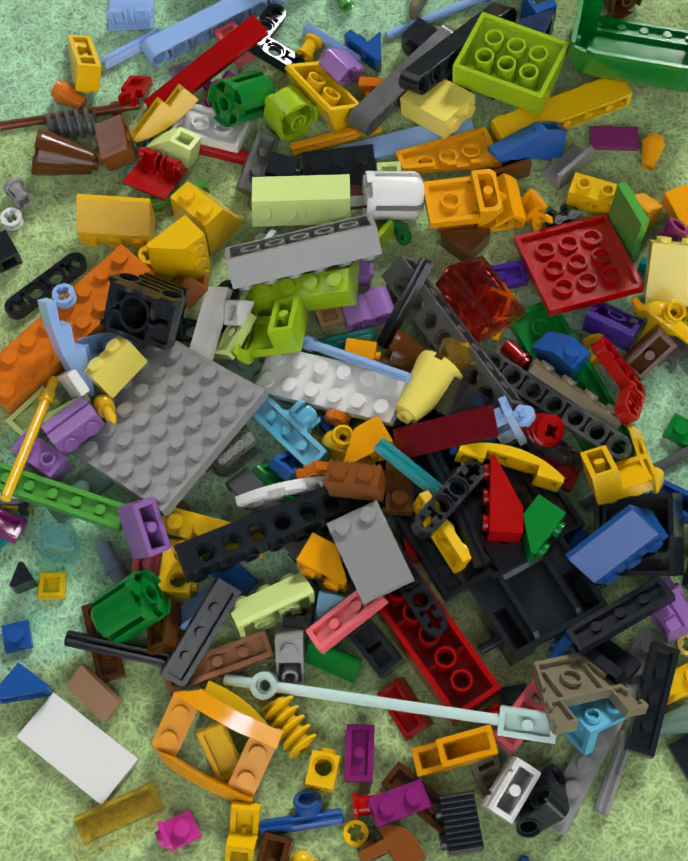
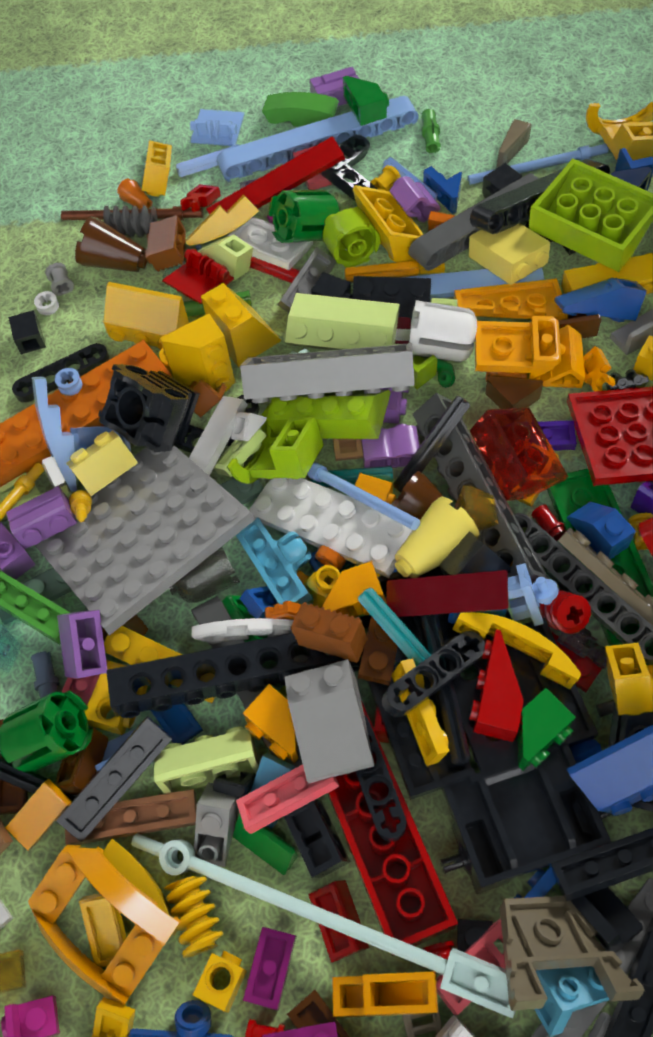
camera: 15 degrees right, 5 degrees down
none -> light orange tile [5,779,71,851]

